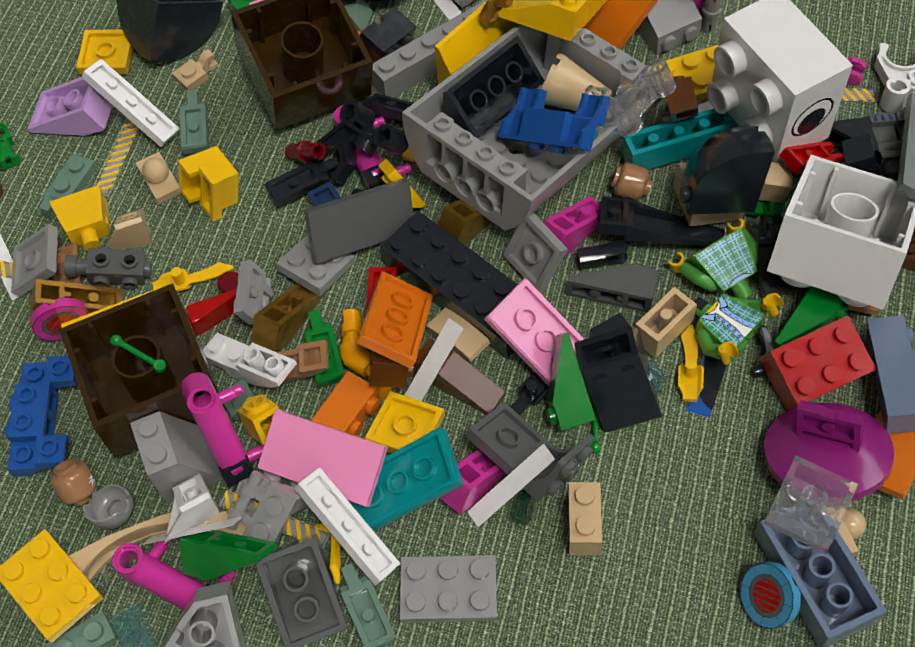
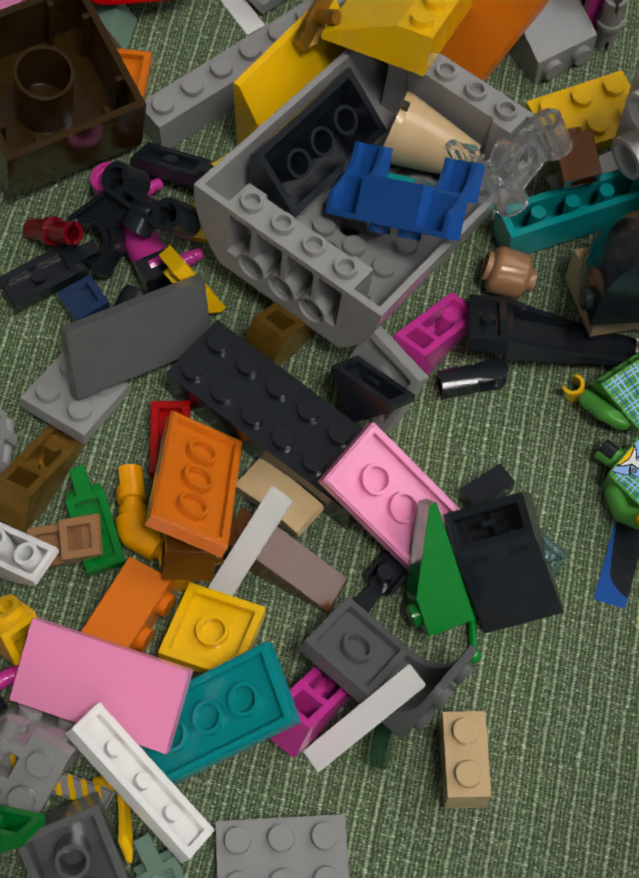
camera: 10 degrees left, 5 degrees up
black brick [360,7,417,63] -> none
dark grey slope [566,264,659,313] -> none
tan brick [635,287,697,358] -> none
yellow piece [678,324,704,402] -> none
none -> black slope [331,355,416,423]

